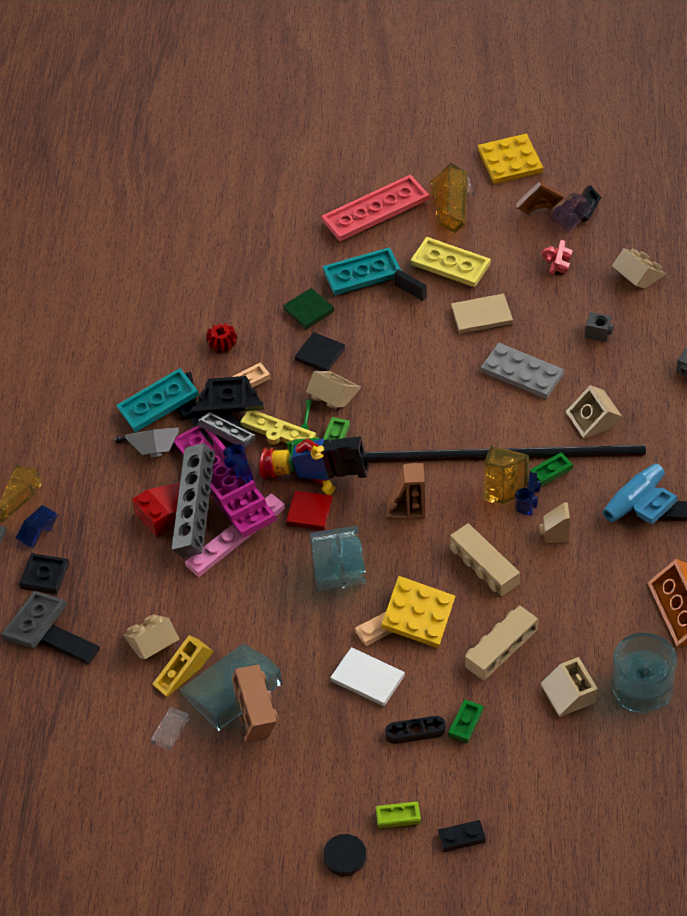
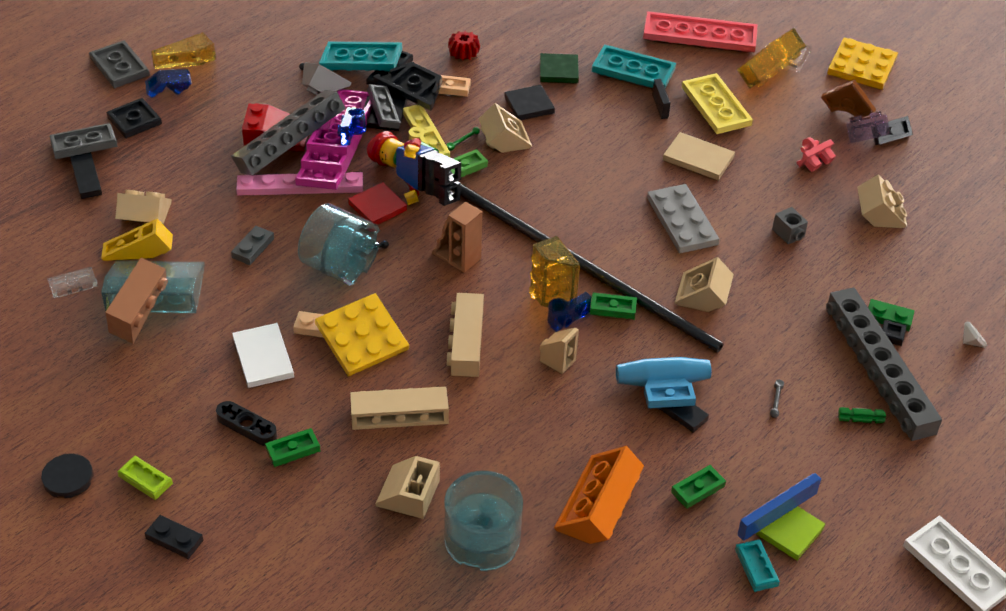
camera: 35 degrees right, 5 degrees down
none -> dark grey plate [231,225,274,265]

